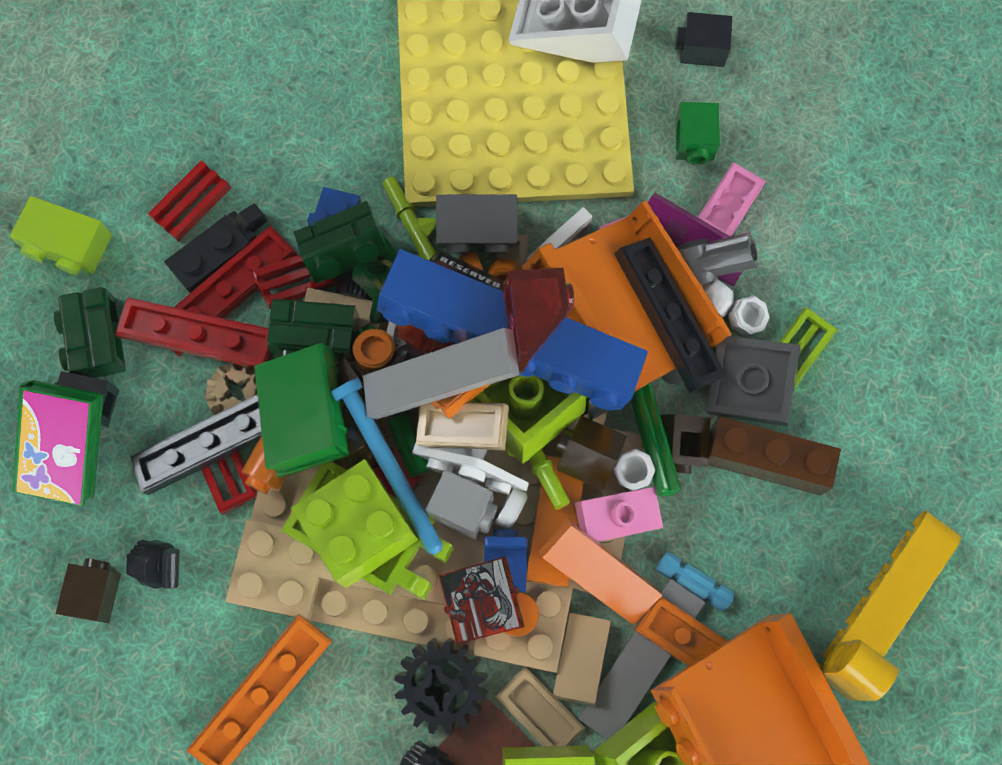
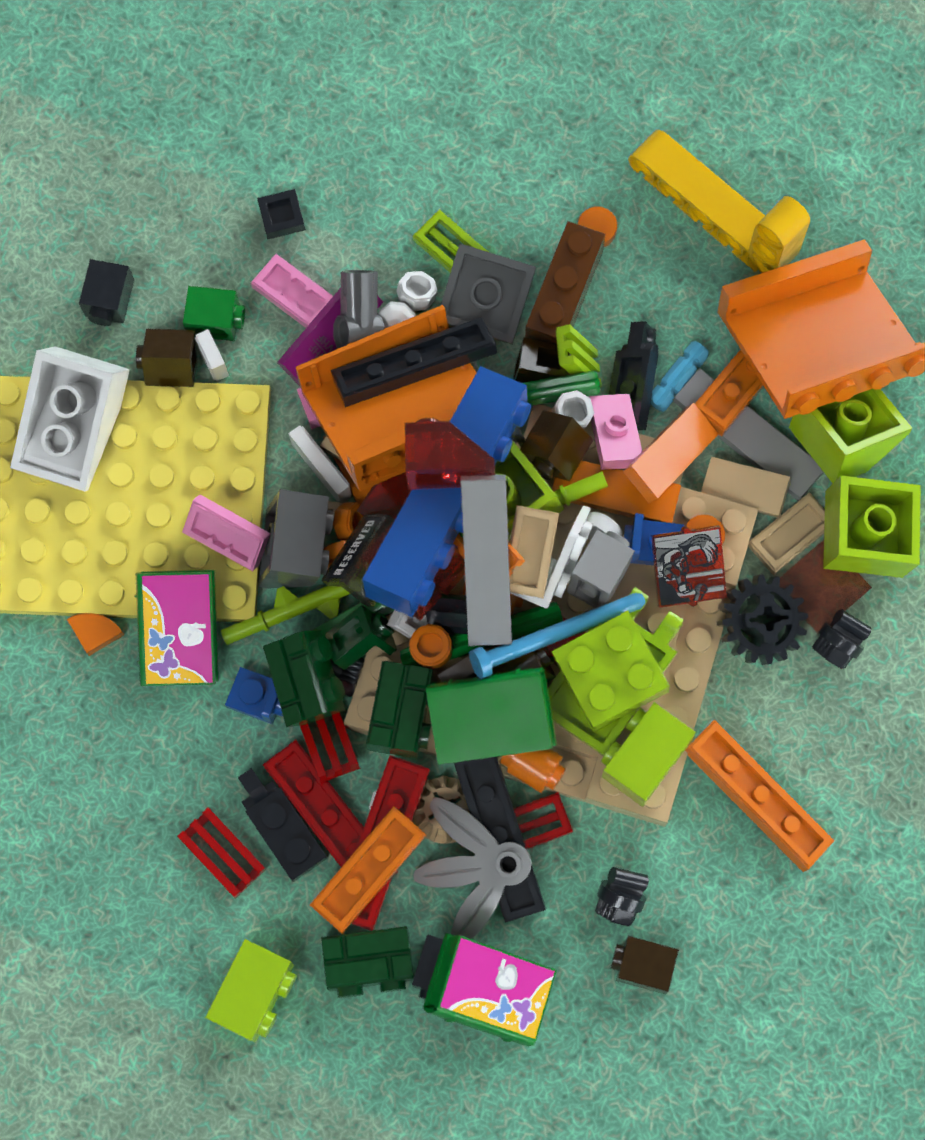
camera: 80 degrees left, 0 degrees up
none -> orange tile [67,613,124,656]
none -> piece [134,570,219,686]
none -> dark brown brick [136,329,198,387]
none -> bright pink plate [182,494,271,571]
none -> white tile [195,329,229,382]
none -> black plate [257,189,306,240]
none -> orange tile [310,807,427,934]
none -> light grey plant [413,797,532,939]
none -> lime tile [556,324,602,387]
none -> orange tile [578,207,617,247]
none -> lime brick [601,702,696,807]
none -> black hinge [609,321,659,430]

